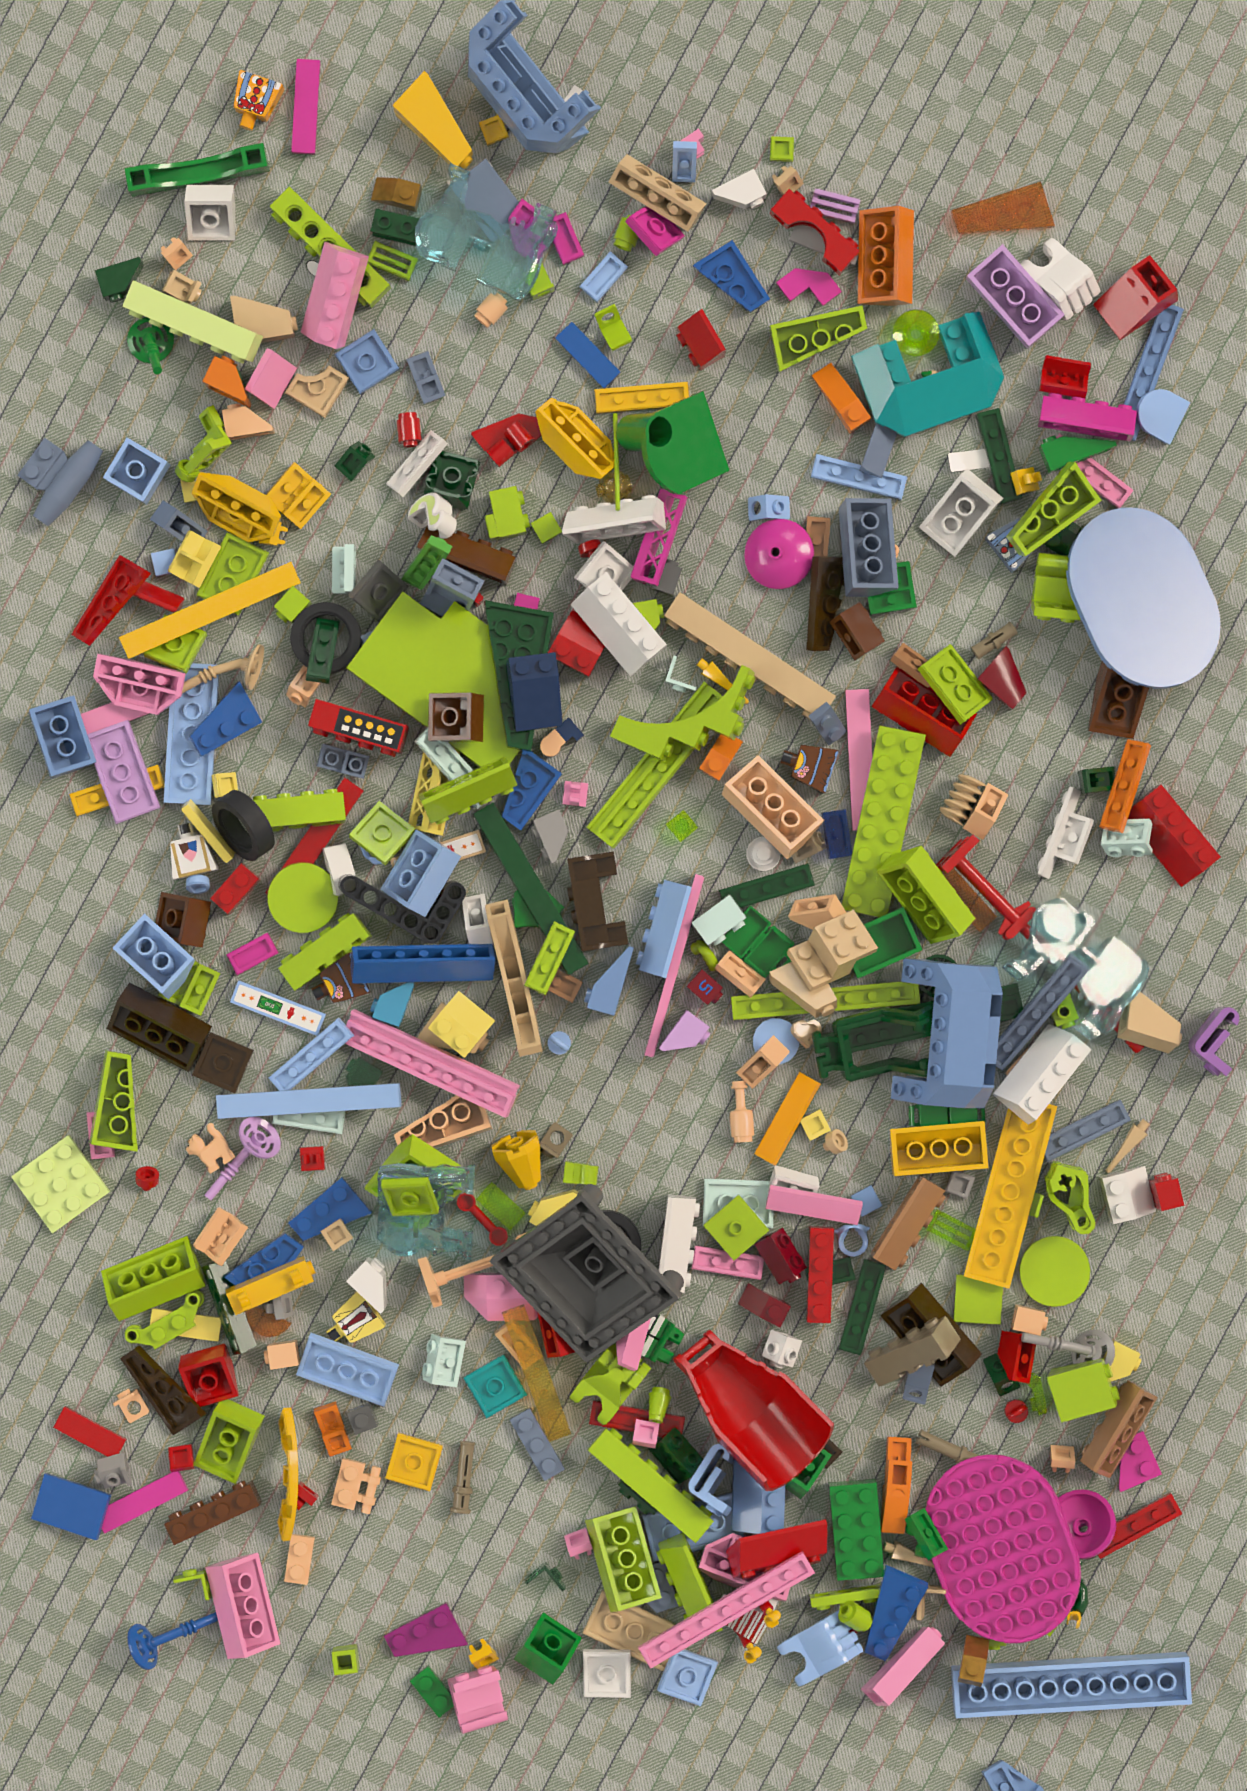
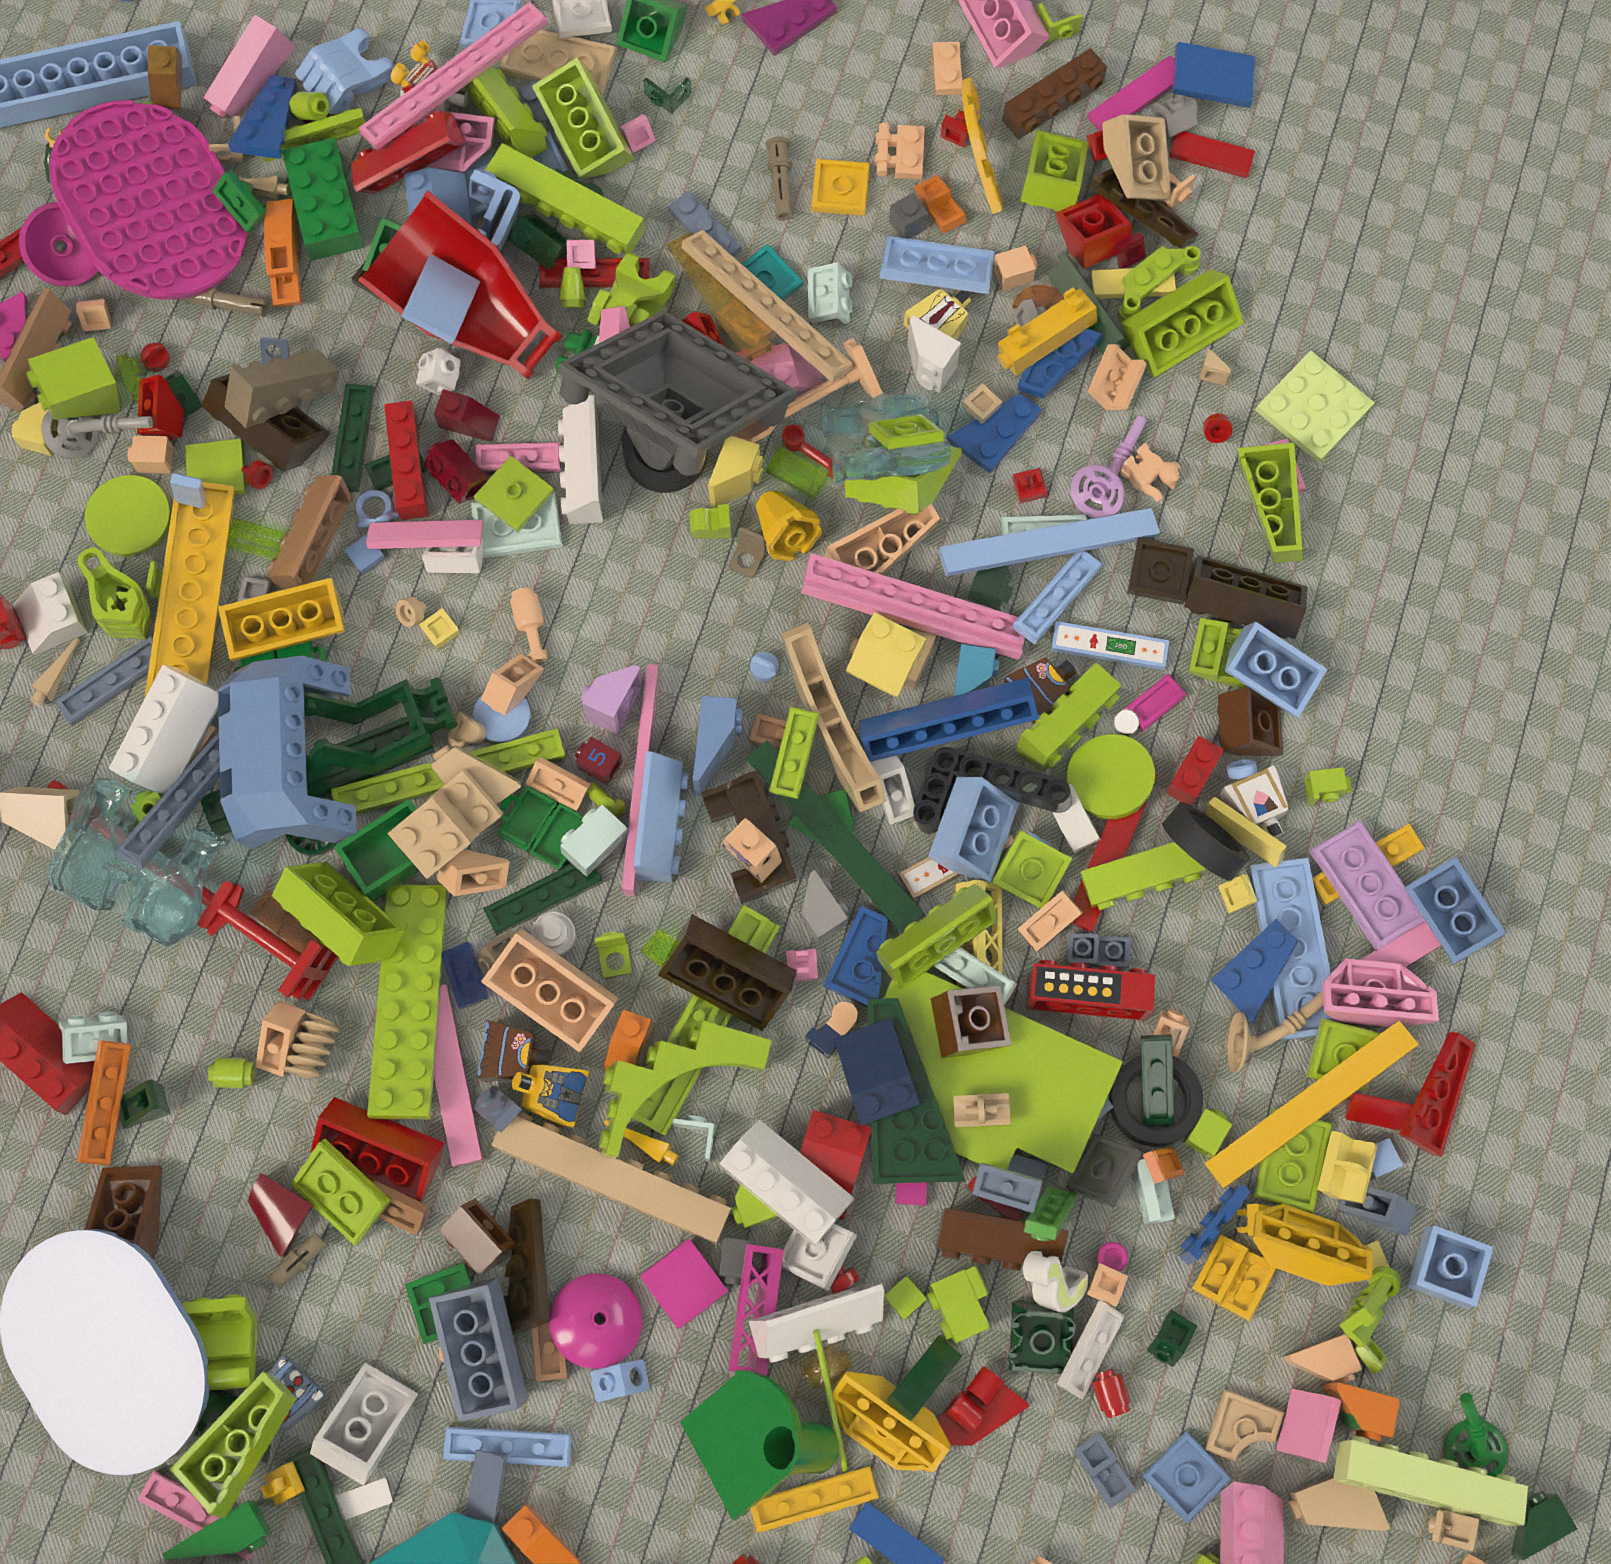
camera: 165 degrees right, 15 degrees down
sand blue plate [17,438,103,527] -> none
light orange tile [754,1072,821,1166] -> none
white bracket [1038,786,1094,879] -> none
none -> light blue tile [170,473,207,509]
none -> lime brick [208,1057,255,1089]
none -> red tile [241,460,273,490]
none -> light blue tile [401,254,480,344]
none -> torso [512,1065,589,1128]
none -> lime bracket [595,931,632,978]
none -> dark pink slope [639,1237,728,1329]
none -> dark brown slope [658,914,796,1031]
none -> tan tile [681,230,853,383]
none -> light nougat torso [721,818,782,883]
none -> dark green tile [886,1336,962,1421]
none -> tan hips [953,1093,1011,1127]
none -> light nougat plate [1018,890,1083,952]
none -> light nougat tile [1087,1263,1128,1307]
none -> dark pink tile [1096,1242,1128,1272]
none -> tan slope [1102,114,1171,201]
none -> white sticker [1114,709,1139,735]
none -> dark red tile [1116,232,1146,269]
none -> orange tile [1143,1146,1185,1184]
none -> blue wing [1179,1184,1251,1265]
none -> tan slope [1199,349,1231,386]
none -> lime brick [1303,767,1351,806]

